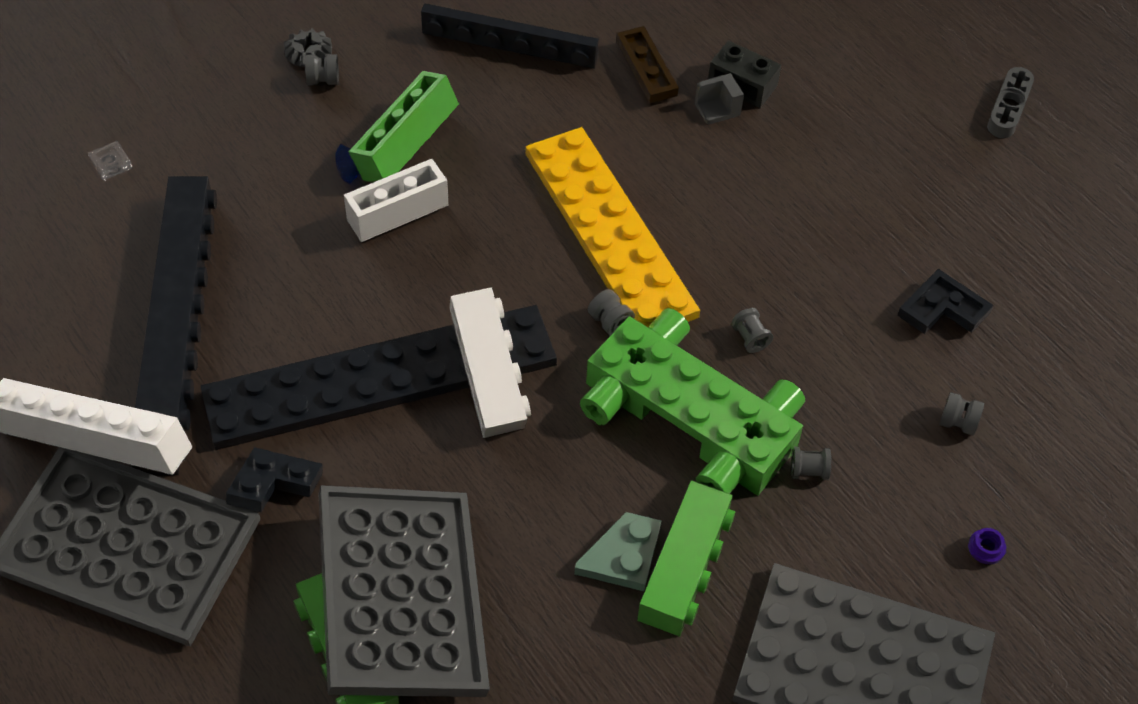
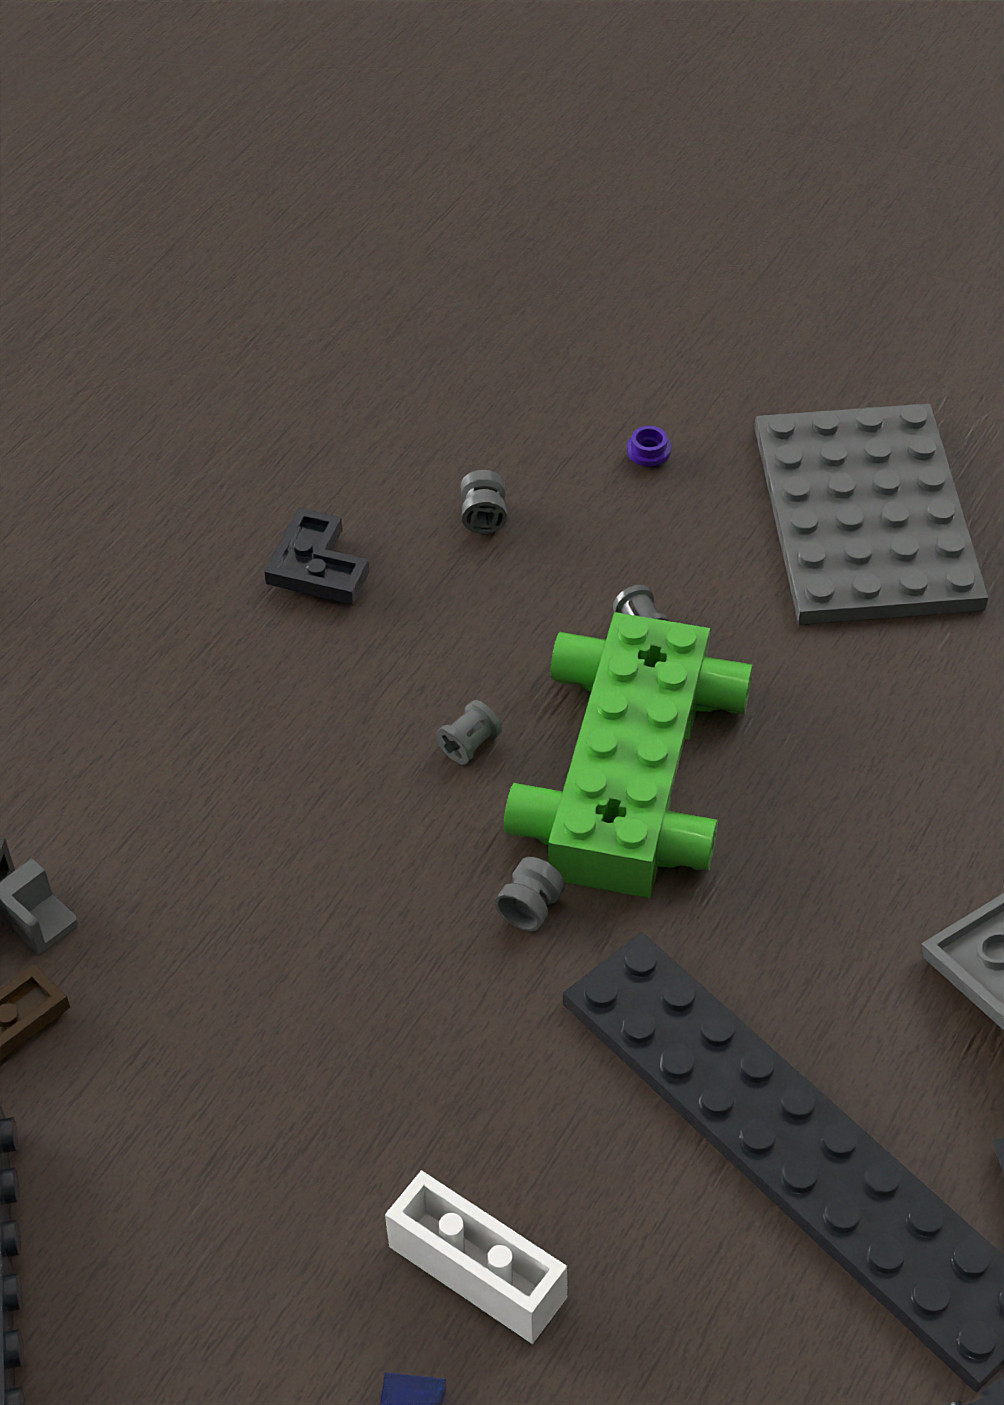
camera: 110 degrees left, 5 degrees down
bright green brick [348,71,459,183] -> none
white brick [449,287,531,438] -> none
yellow plate [525,127,700,327] -> none
sand green wing [575,512,662,591] -> none
bright green brick [637,480,736,637] -> none

